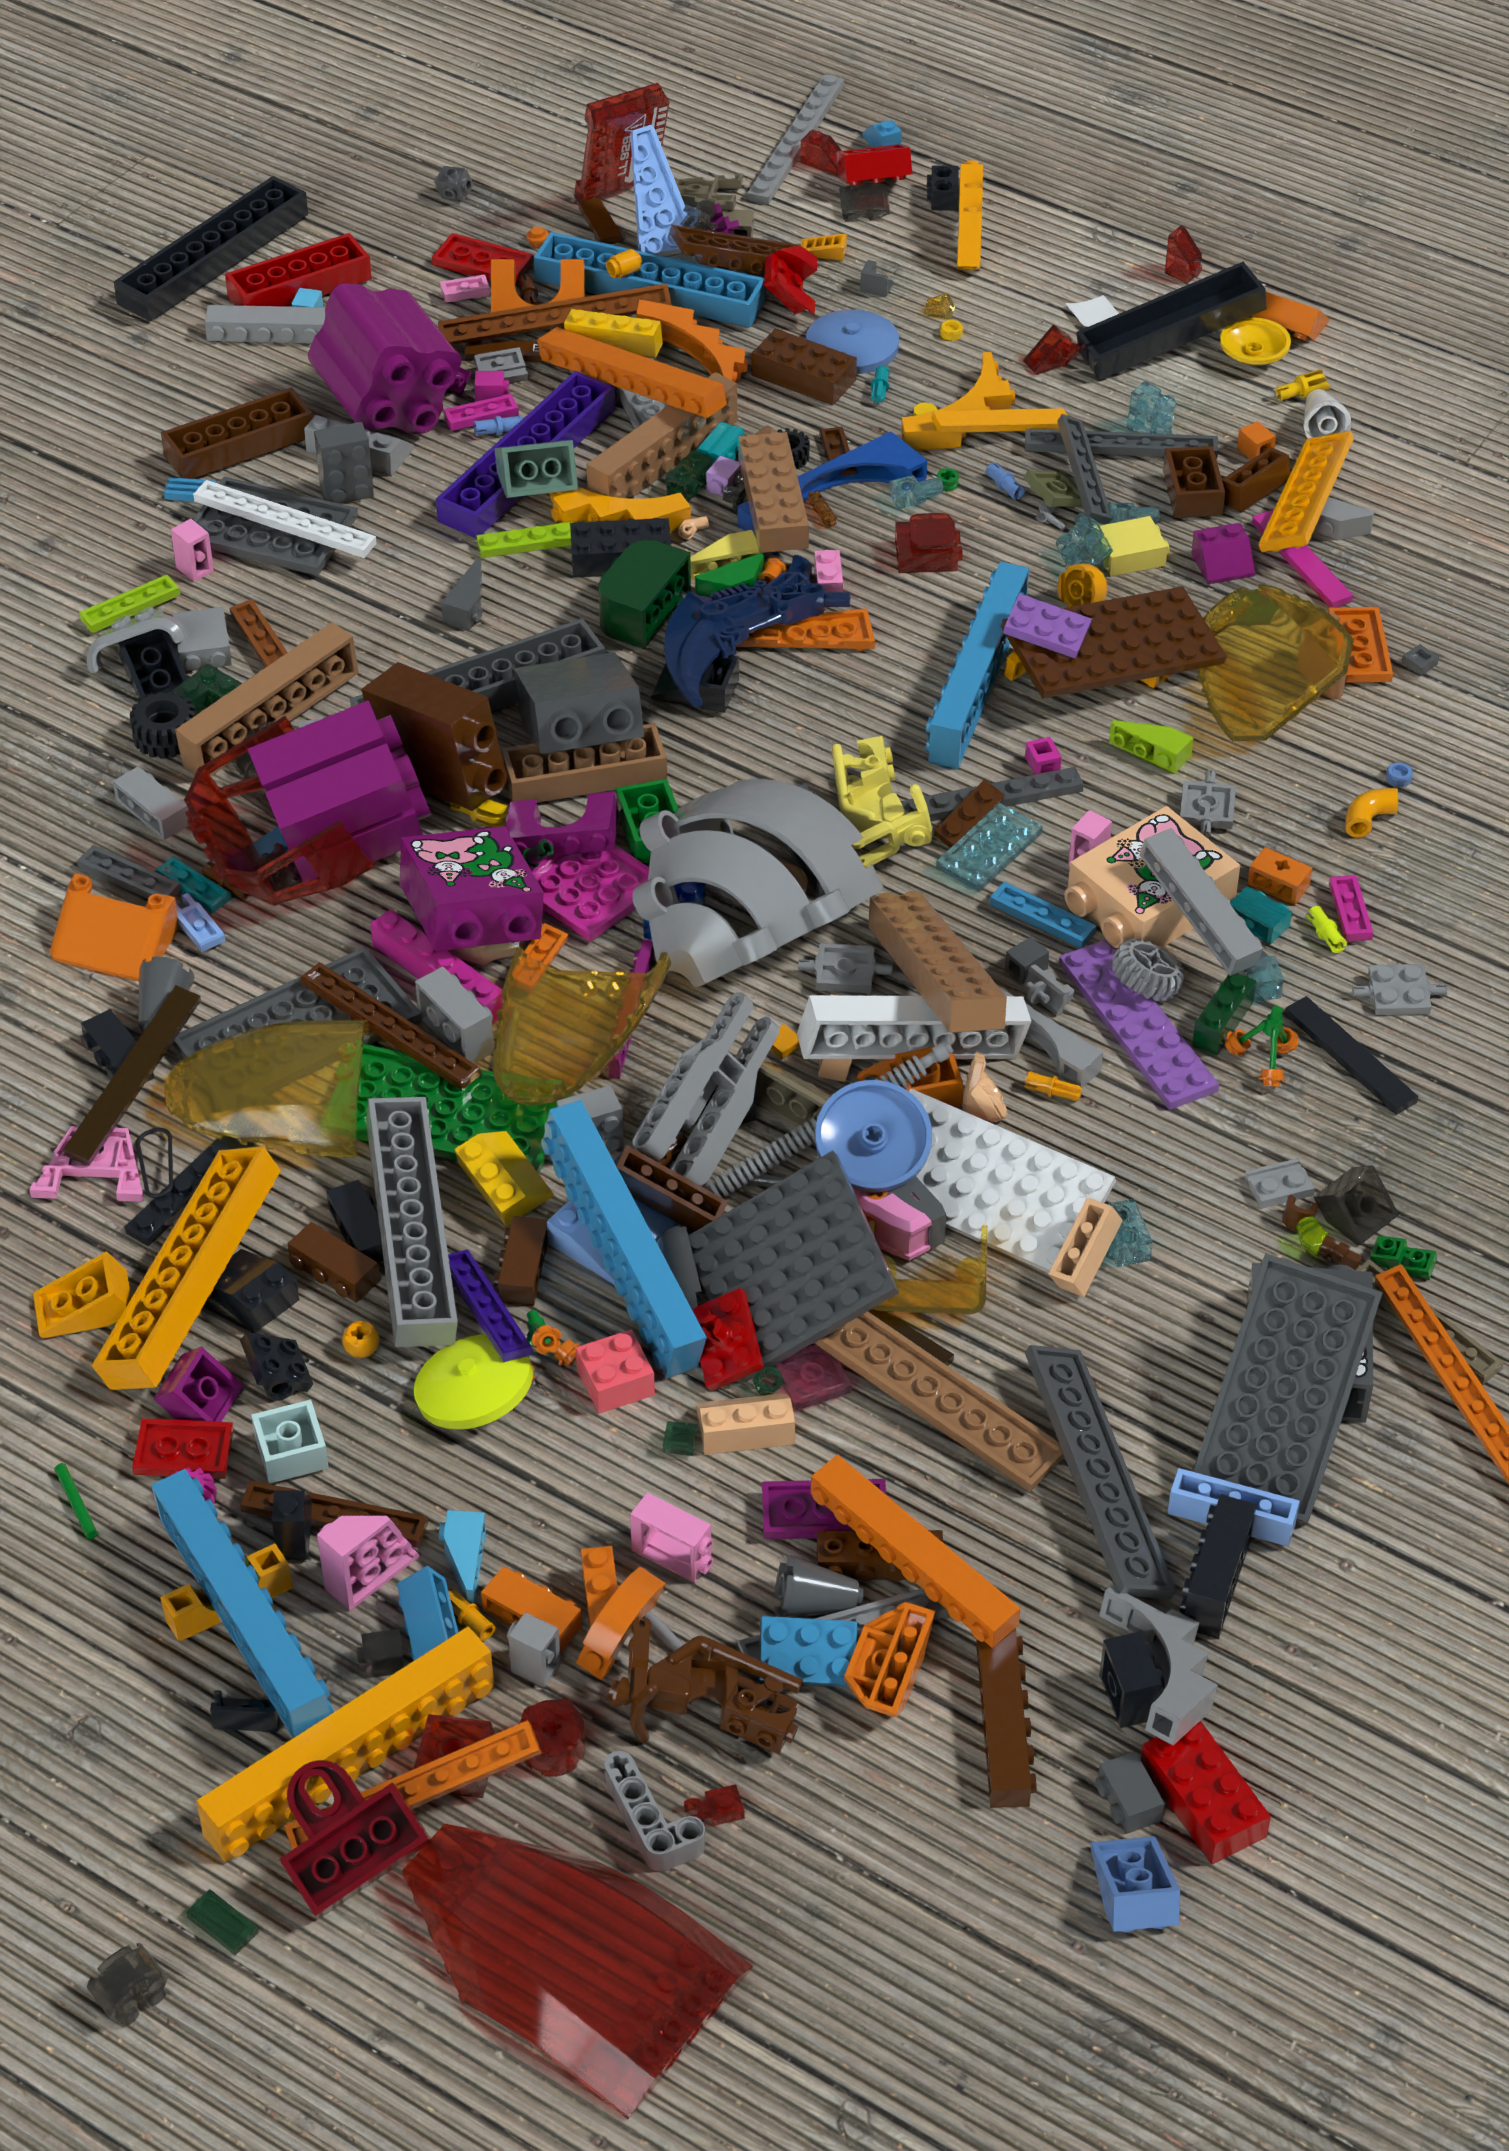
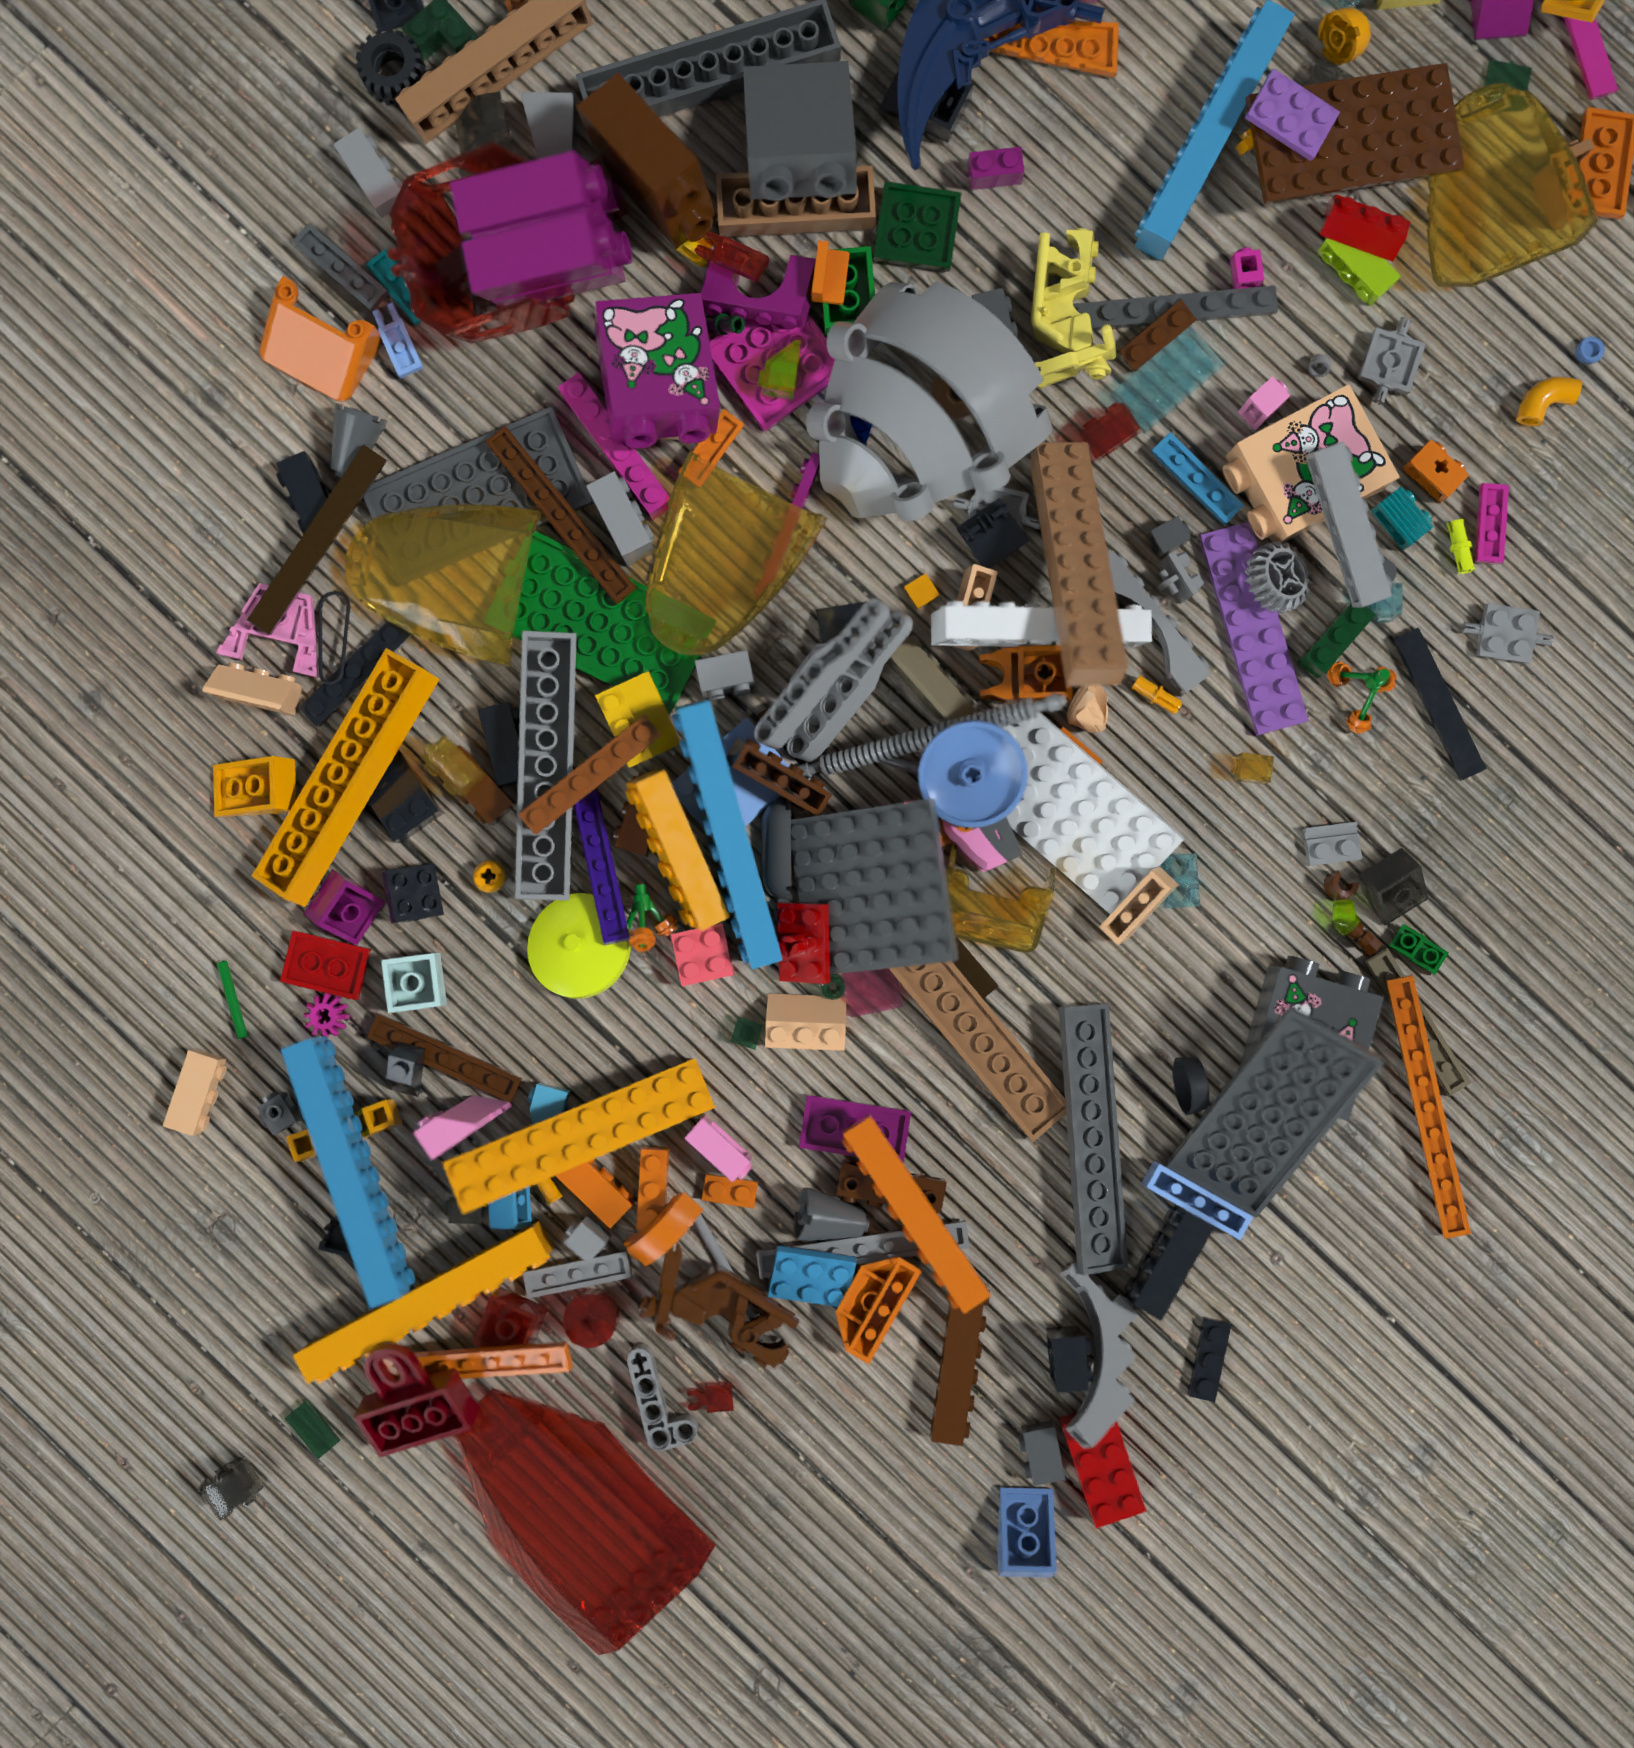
camera: 10 degrees right, 40 degrees up
none -> light nougat brick [163,1049,227,1136]
none -> light nougat slope [203,662,302,716]
none -> flat silver brick [257,1091,303,1135]
none -> clear yellow brick [421,735,486,797]
none -> light orange brick [443,1058,715,1214]
none -> dark orange plate [518,715,662,835]
none -> light grey plate [523,1250,633,1299]
none -> light orange brick [625,770,730,931]
none -> clear red hinge [695,232,770,283]
none -> orange plate [702,1173,758,1209]
none -> clear neon green slope [758,340,801,400]
none -> orange panel [812,240,849,305]
none -> dark green plate [873,181,962,272]
none -> black hinge [956,498,1029,569]
none -> magenta brick [967,147,1025,191]
none -> clear red brick [1079,402,1143,461]
none -> black tyre [1173,1057,1209,1116]
none -> black plate [1187,1317,1232,1402]
none -> clear yellow brick [1231,752,1274,785]
none -> light grey hinge [1308,353,1331,377]
none -> red slope [1320,194,1410,262]

